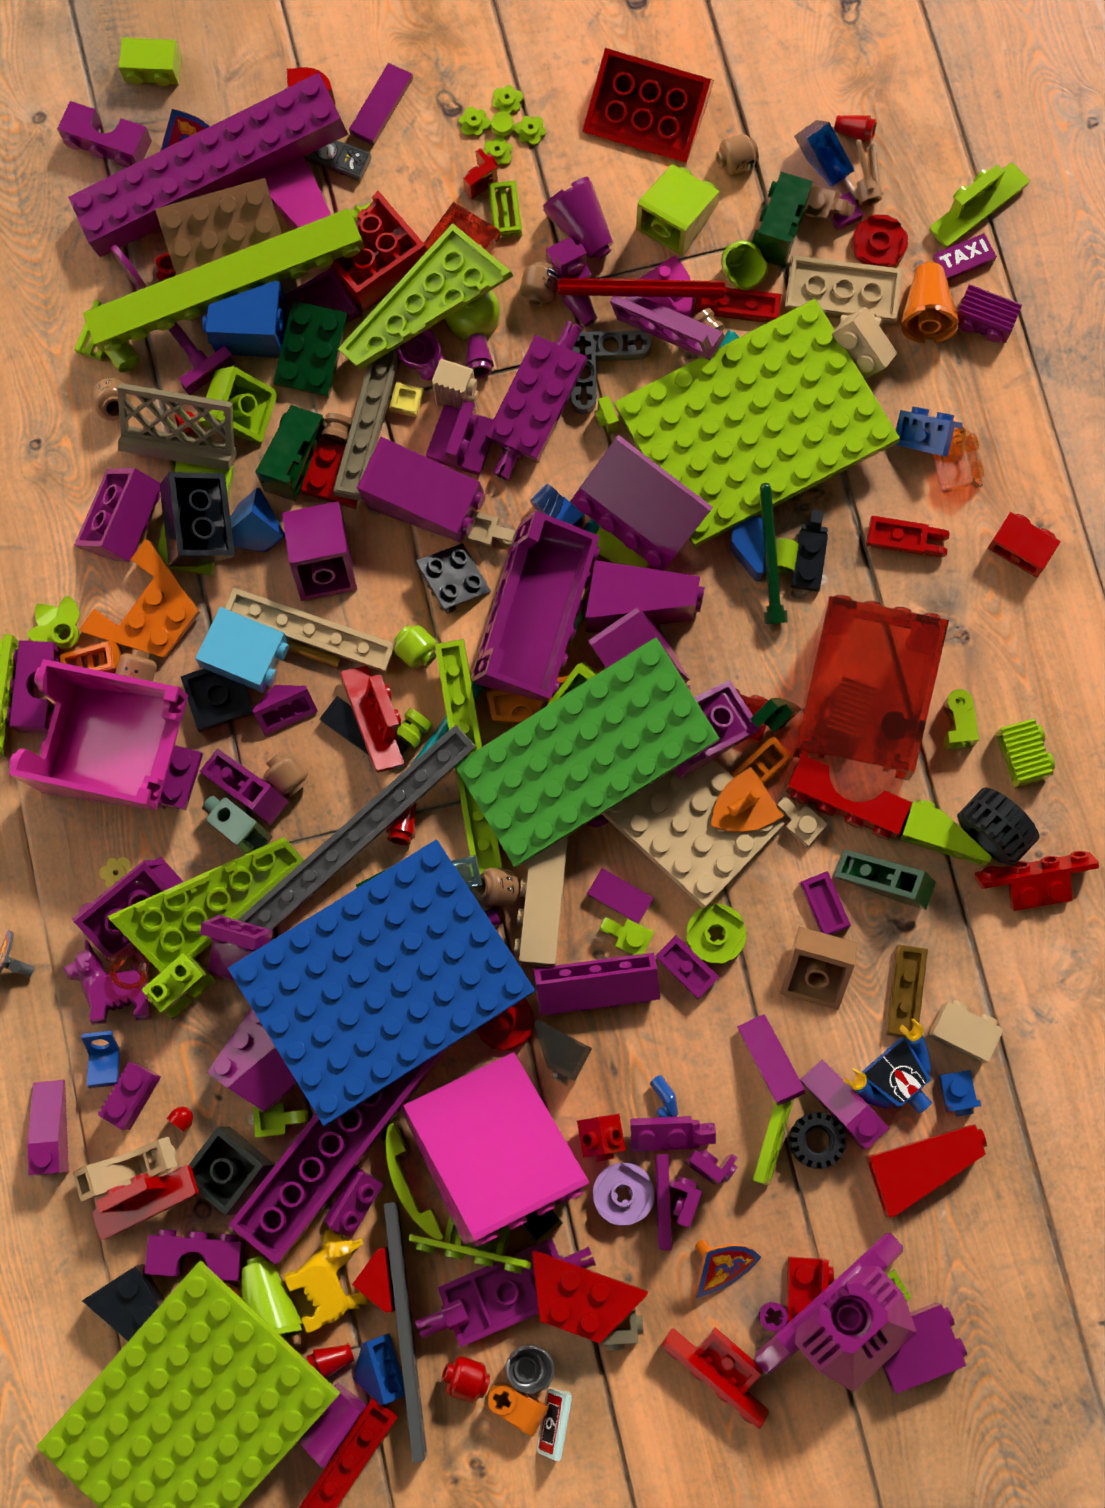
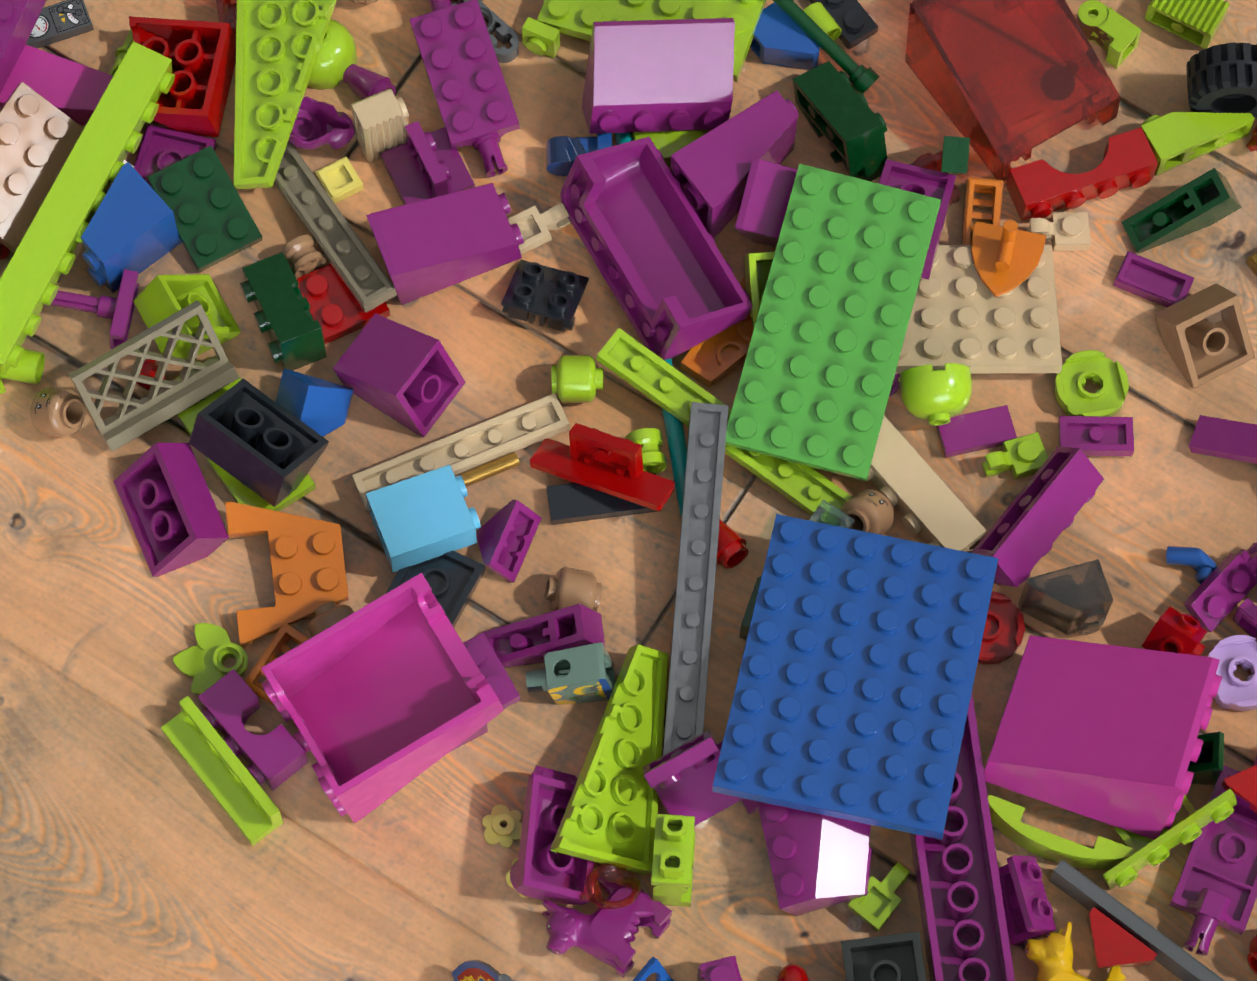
camera: 50 degrees left, 10 degrees down
none -> dark green wedge [792,61,887,181]
none -> lime cylinder [899,363,972,426]

